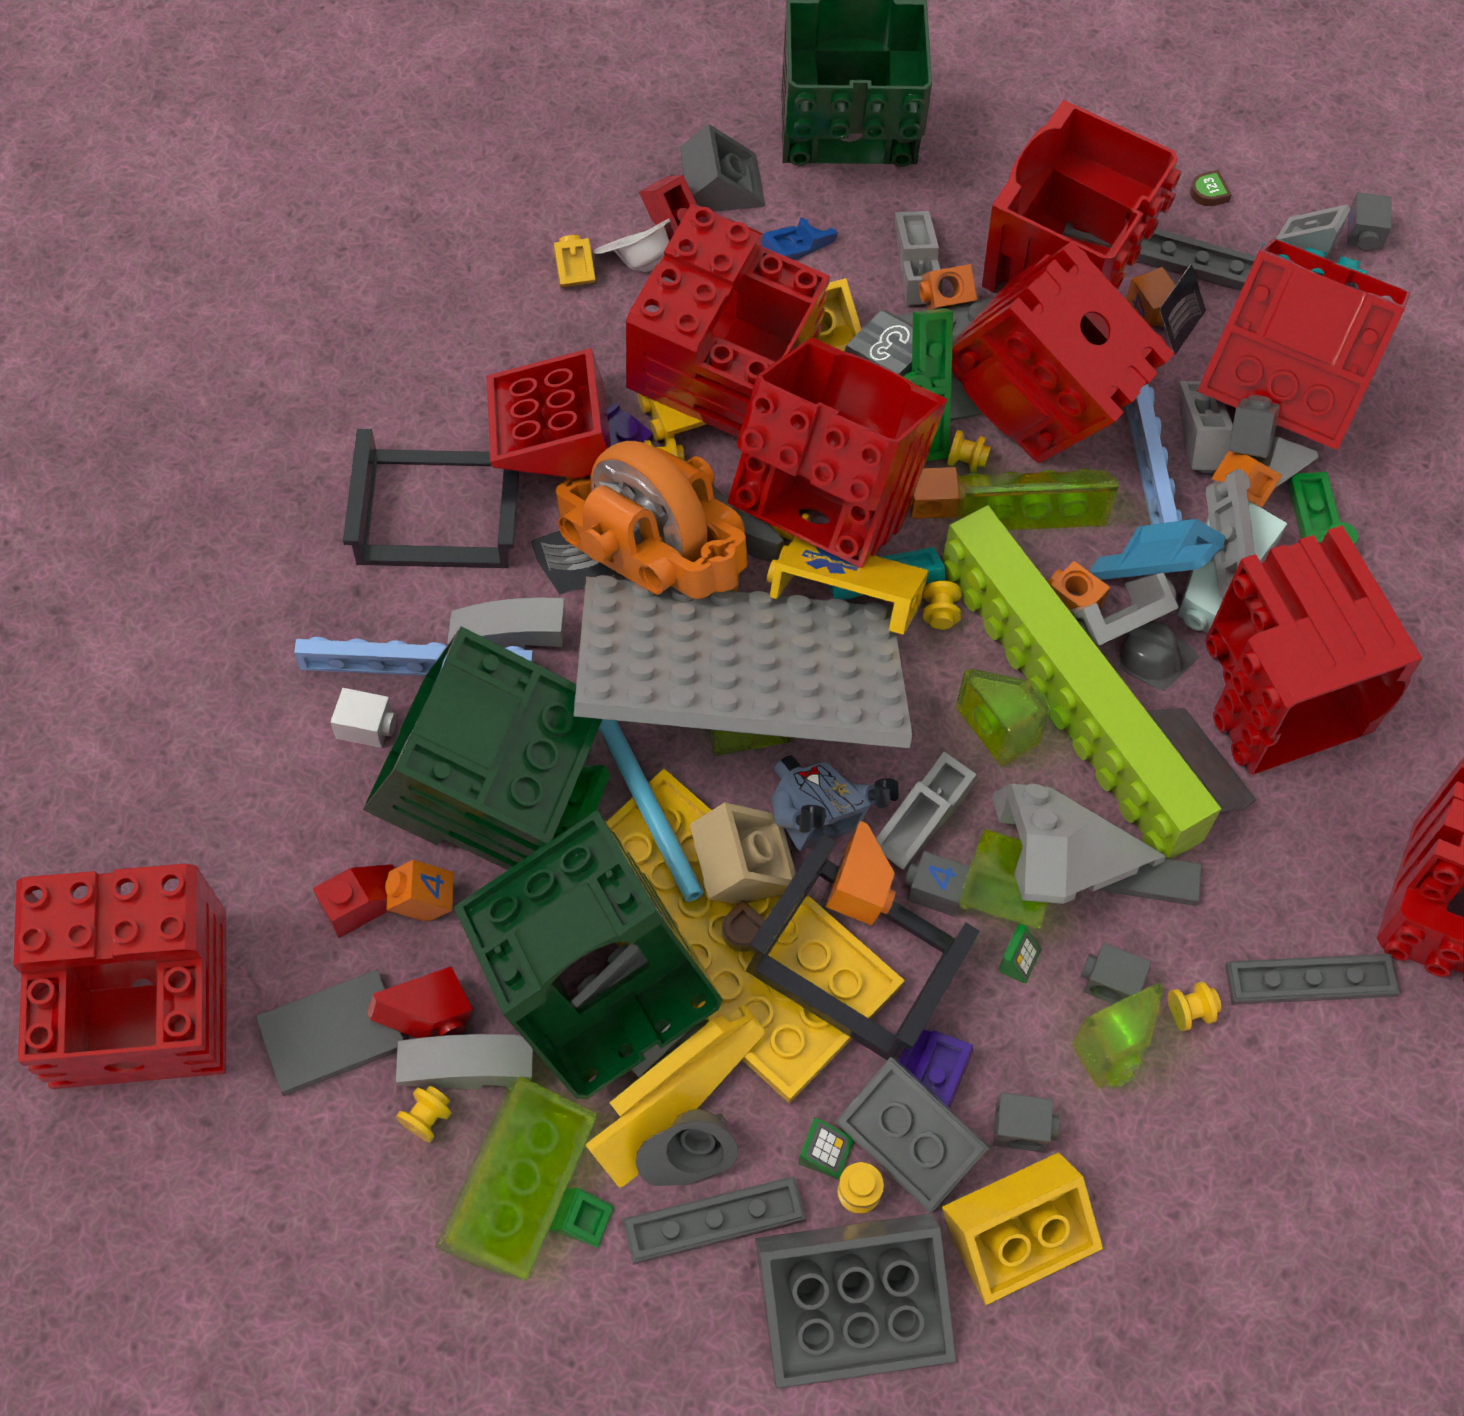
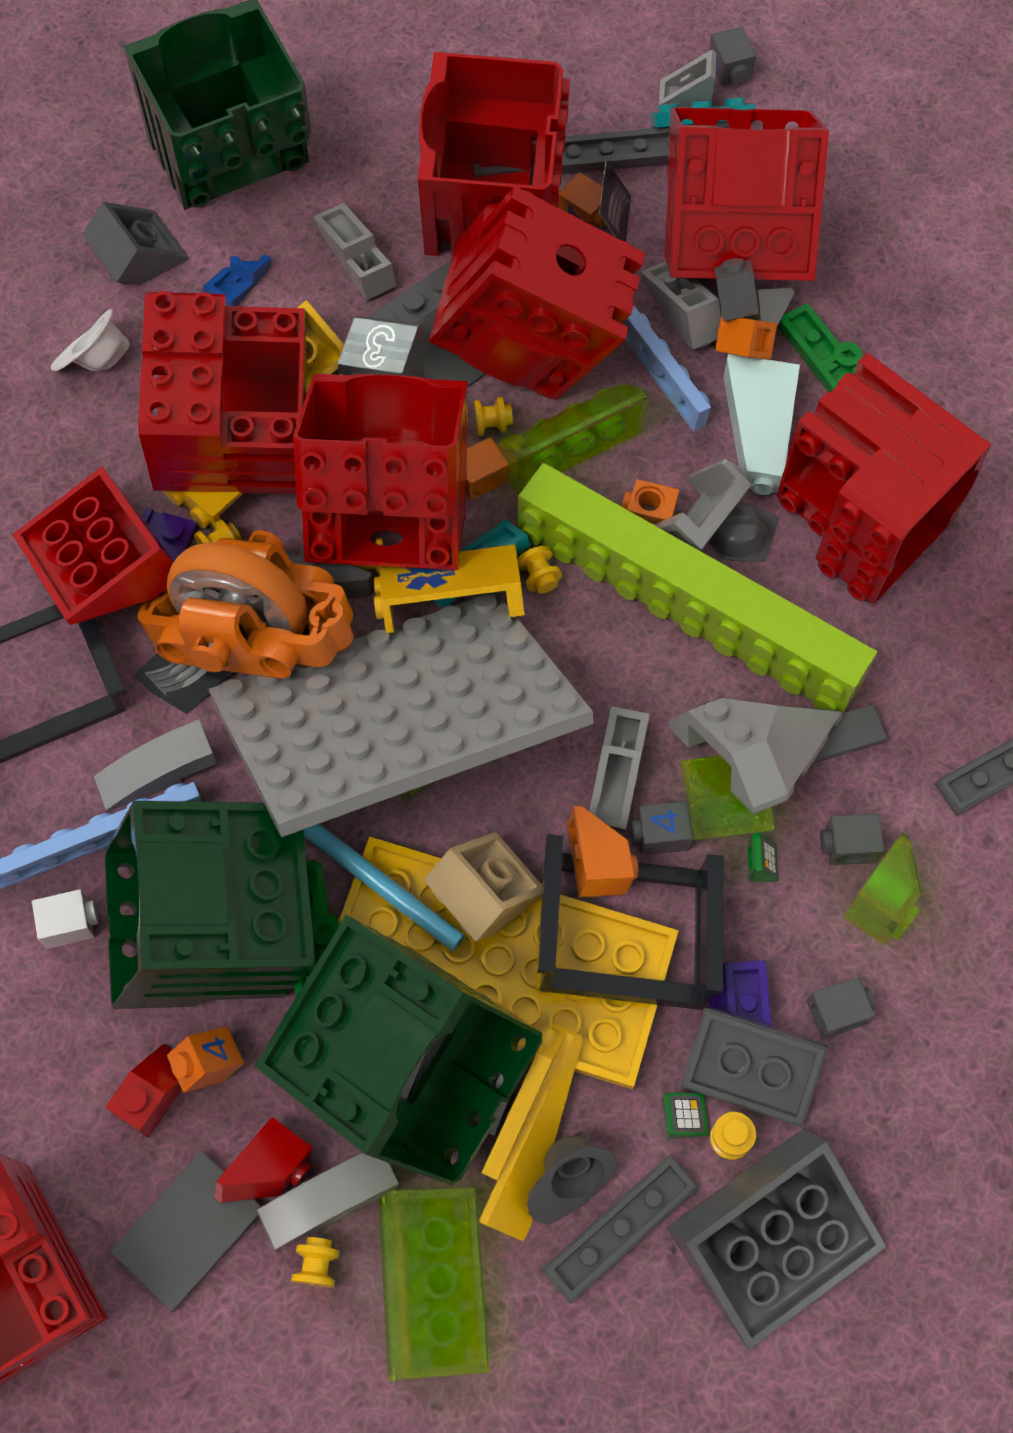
camera: 25 degrees left, 5 degrees up
green slope [549,1188,614,1248] -> none
yellow bracket [553,235,595,288] -> none
red slope [639,175,697,252] -> none
reddish brown tile [722,900,765,952] -> none
sand blue torso [771,755,899,851] -> none
green hinge [903,308,953,461] -> none
orange brick [919,264,977,310] -> none
yellow slope [942,1152,1103,1305] -> none
clear neon green slope [955,668,1051,767] -> none
dark azure plate [1090,519,1226,580] -> none
dark grey tile [1147,708,1256,813] -> none
yellow wheel [1168,981,1221,1032] -> none
tile [1190,170,1232,206] -> none
light grey plate [1206,469,1255,600] -> none

